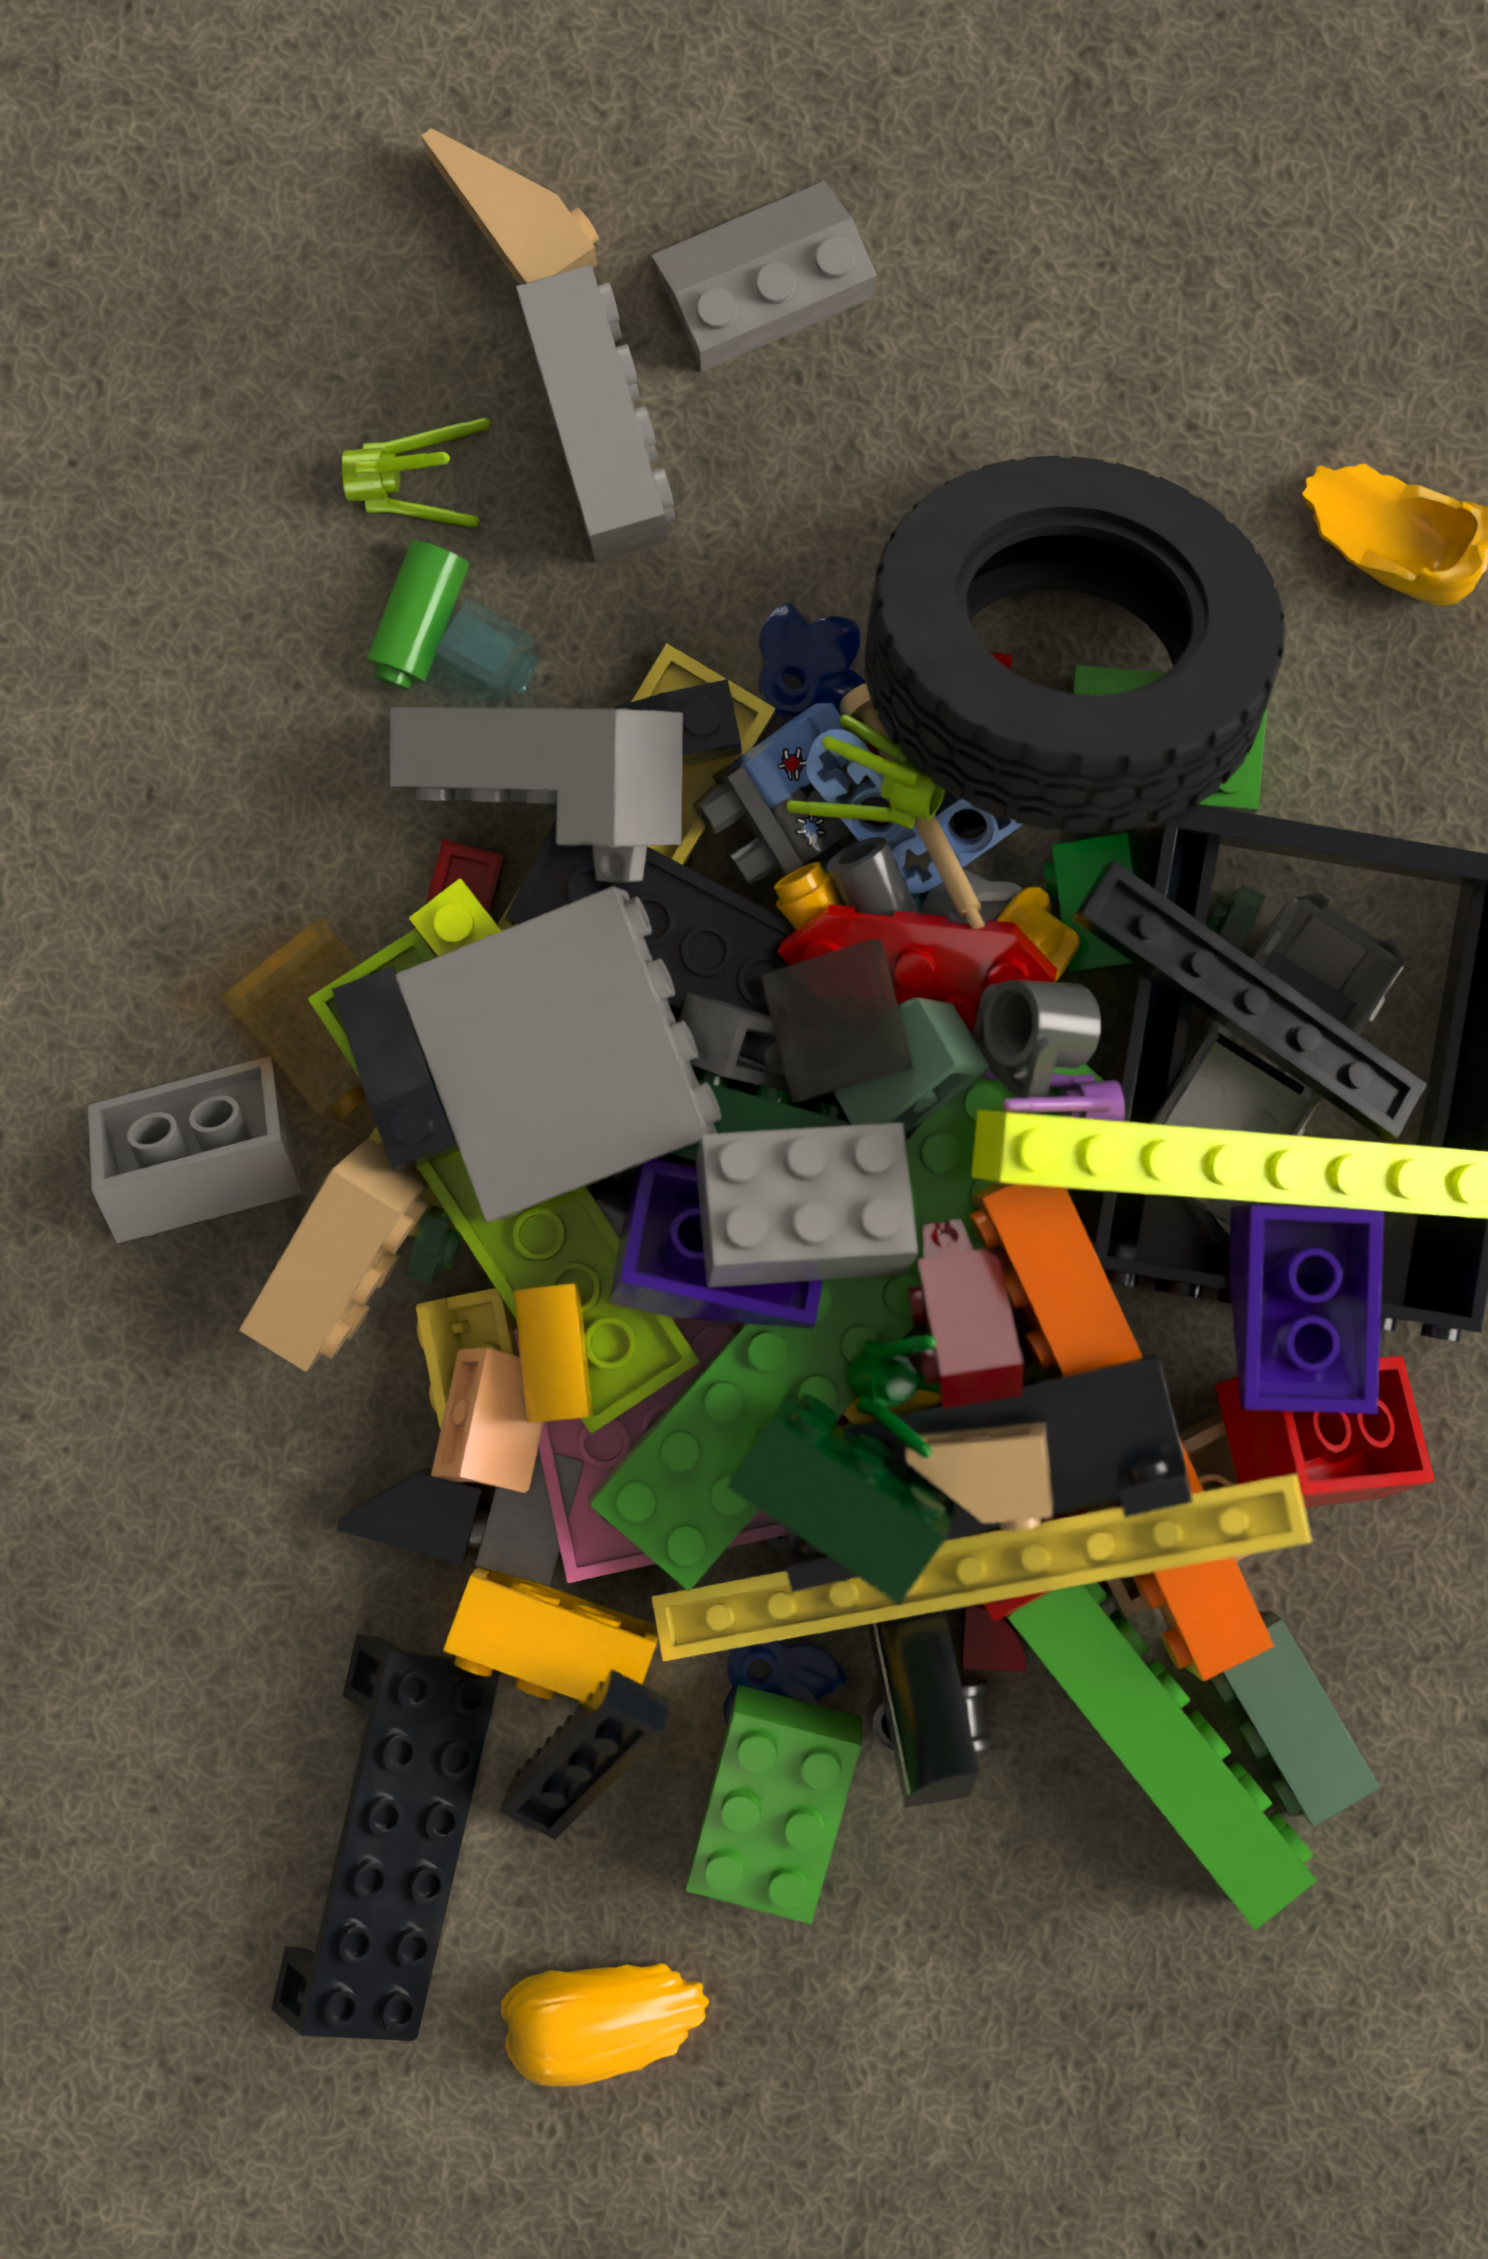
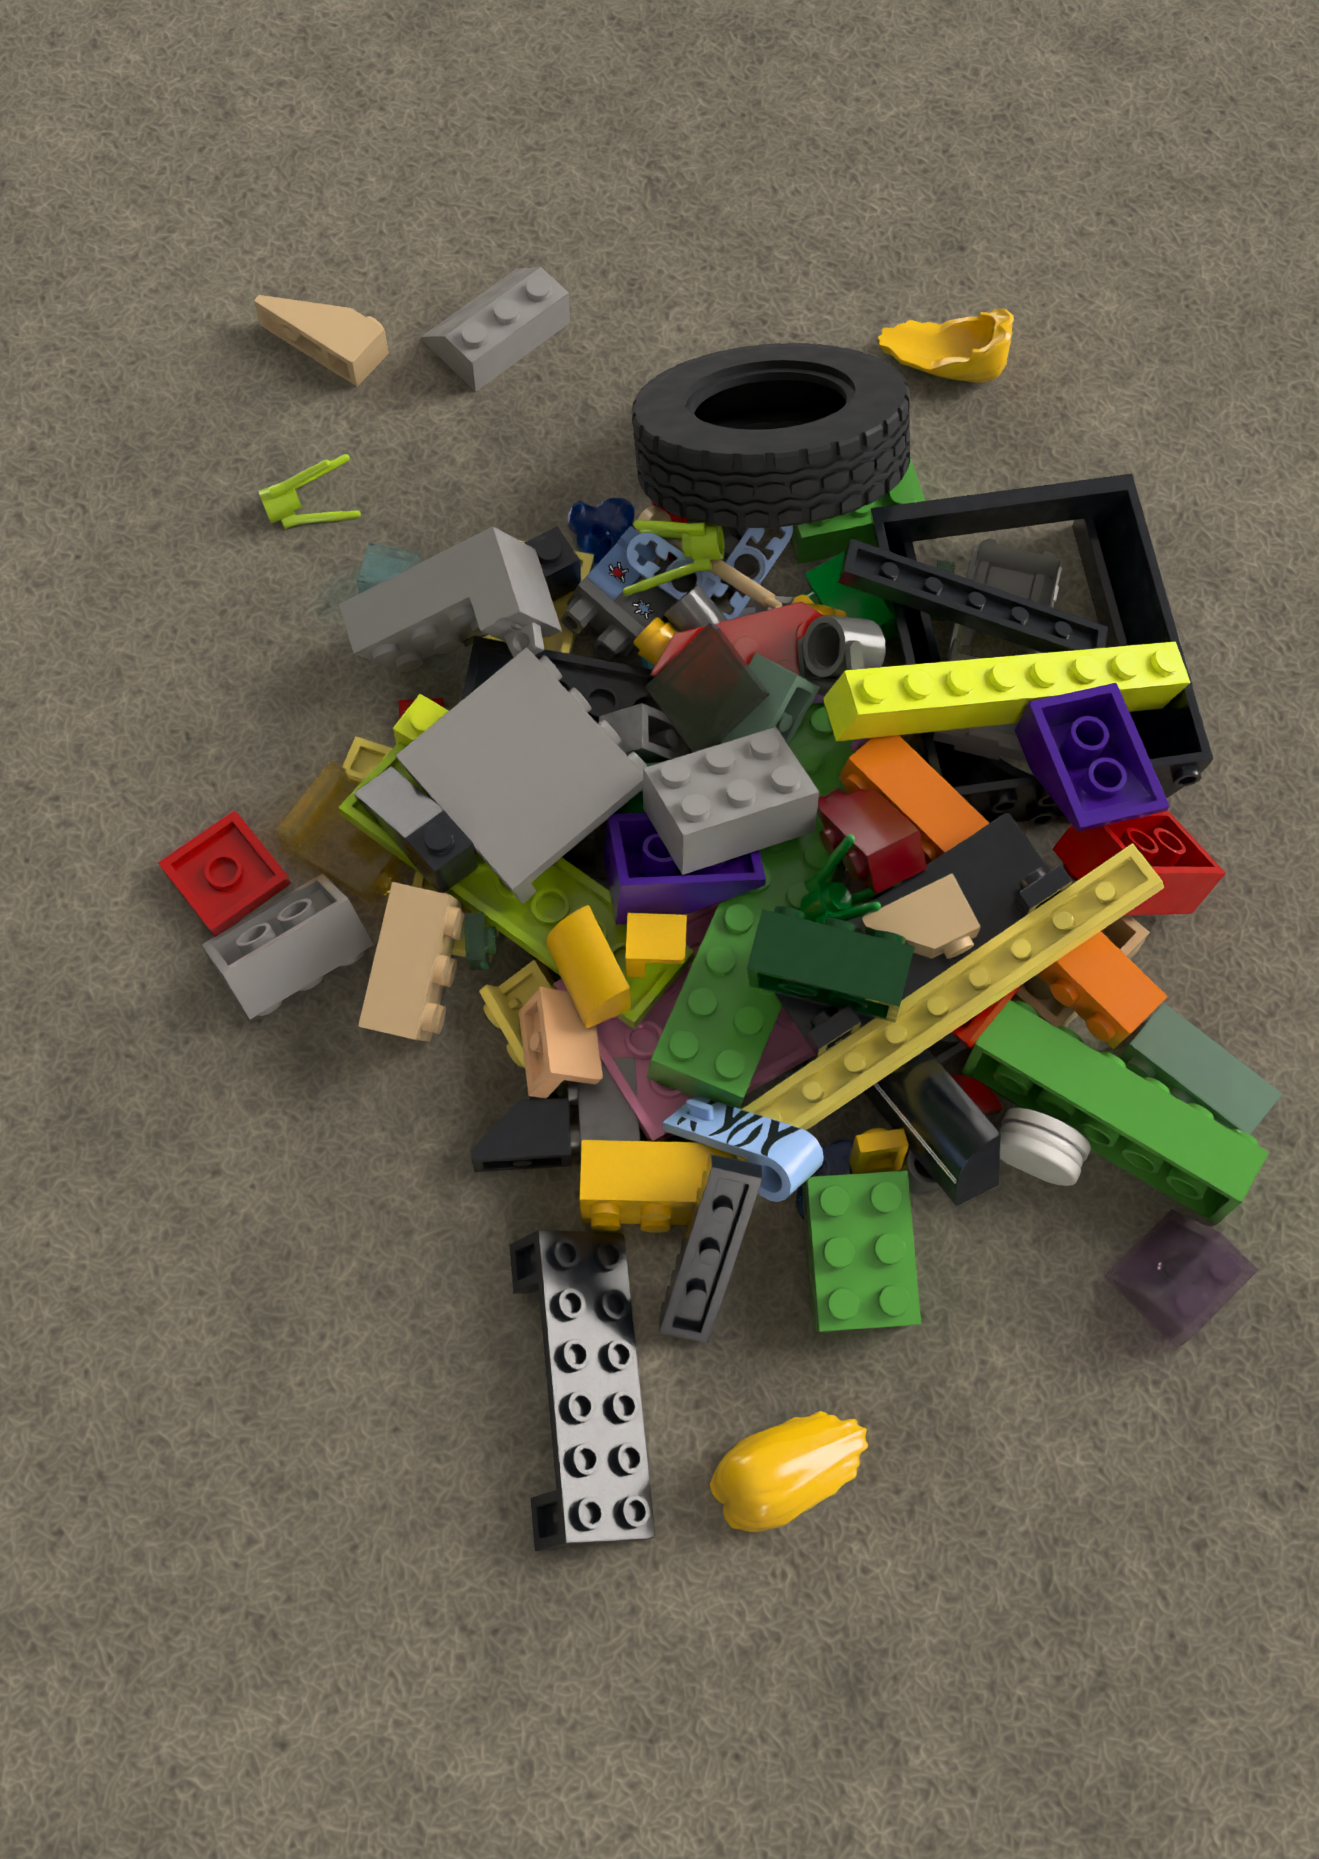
camera: 20 degrees left, 20 degrees down
bright green brick [366,540,470,691] -> none
light grey brick [516,265,676,563] -> none
none -> red plate [158,810,291,937]
none -> light yellow tile [339,736,393,786]
none -> yellow panel [625,913,687,978]
none -> light blue door [662,1095,824,1202]
none -> yellow plate [849,1128,909,1174]
none -> white head [999,1108,1091,1186]
none -> slope [1104,1209,1259,1349]

